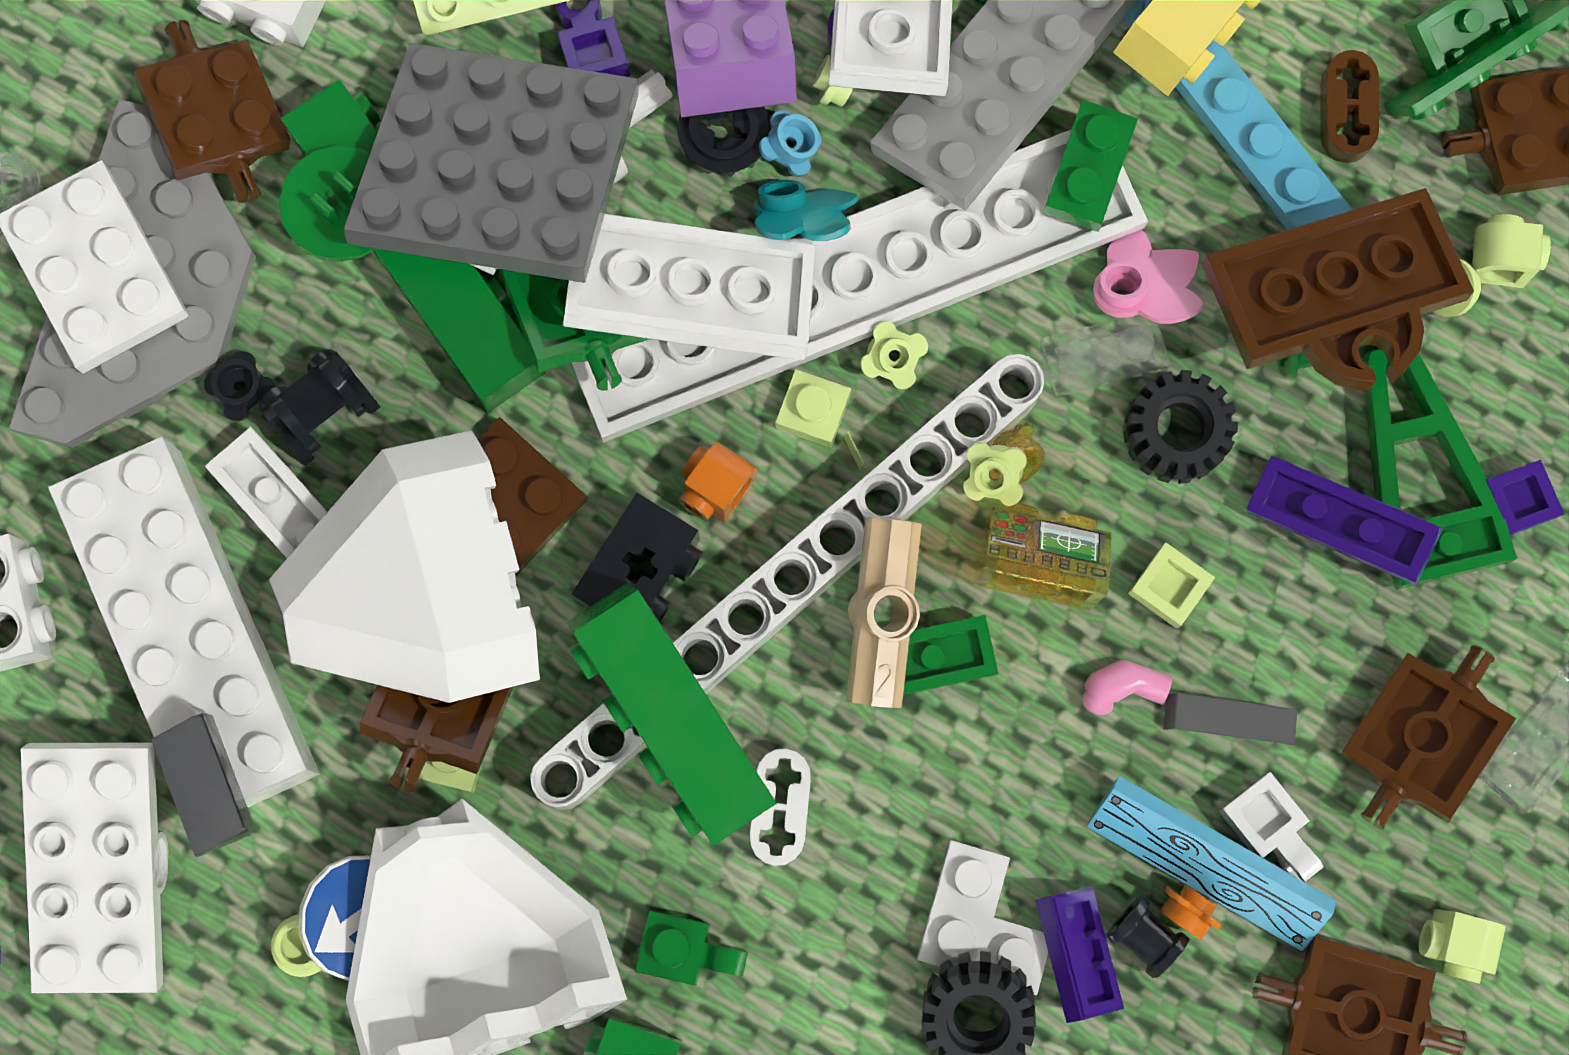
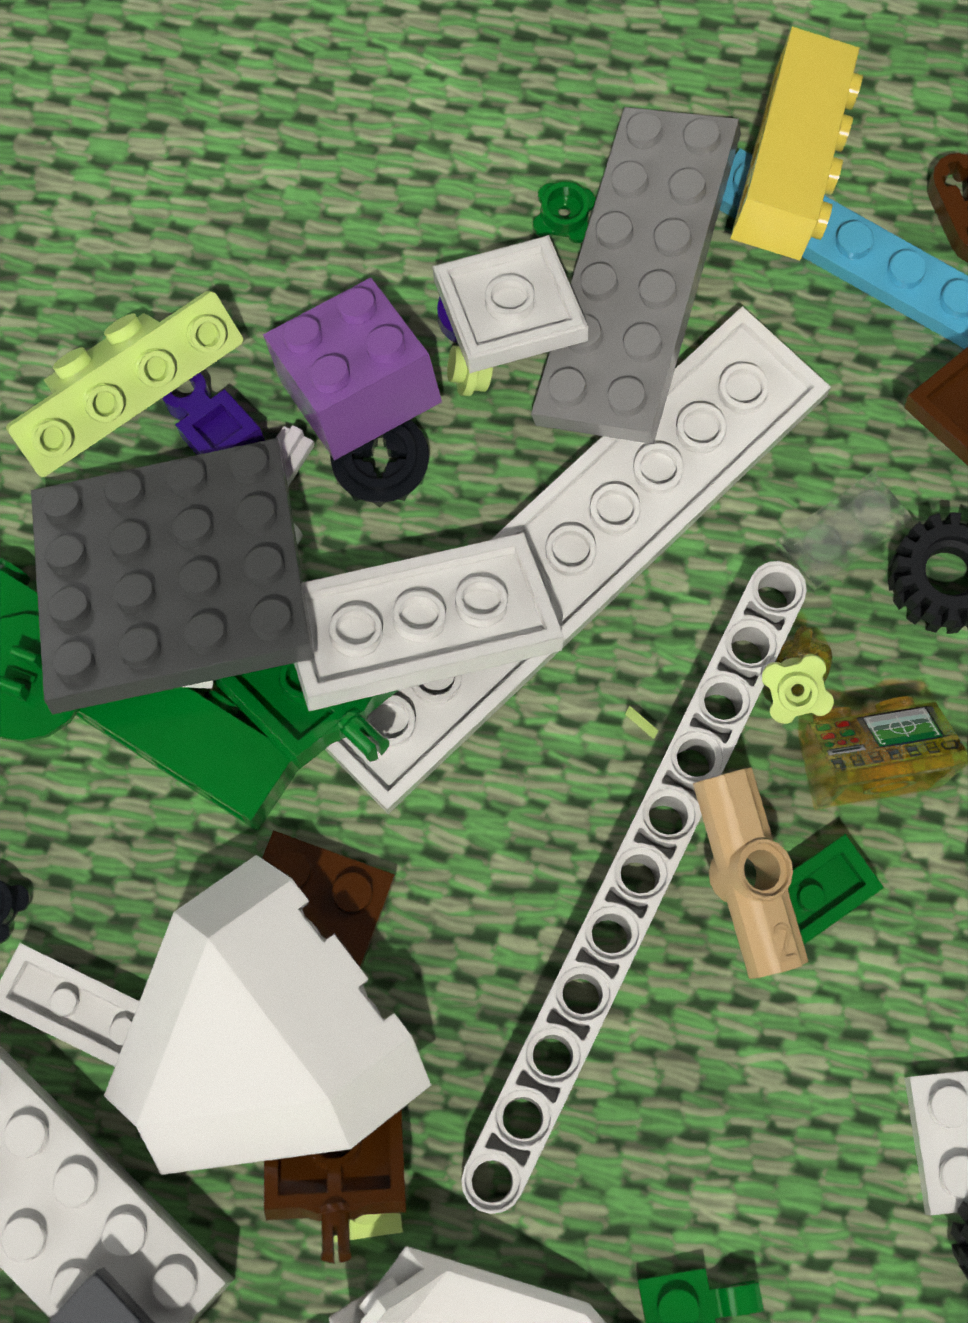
camera: 20 degrees left, 5 degrees down
black piece [260,349,381,466] -> none
green wedge [567,582,777,846] -> none
black brick [571,493,703,623] -> none
orange plate [678,442,758,524] -> none
white beam [750,749,811,866] -> none
teal plate [754,180,858,241] -> none
medium azure plate [759,110,822,177] -> none
yellowish green plate [775,369,851,448] -> none
yellowish green plate [860,321,928,389] -> none
green plate [1043,100,1138,232] -> none
bright pink plate [1093,229,1203,324] -> none

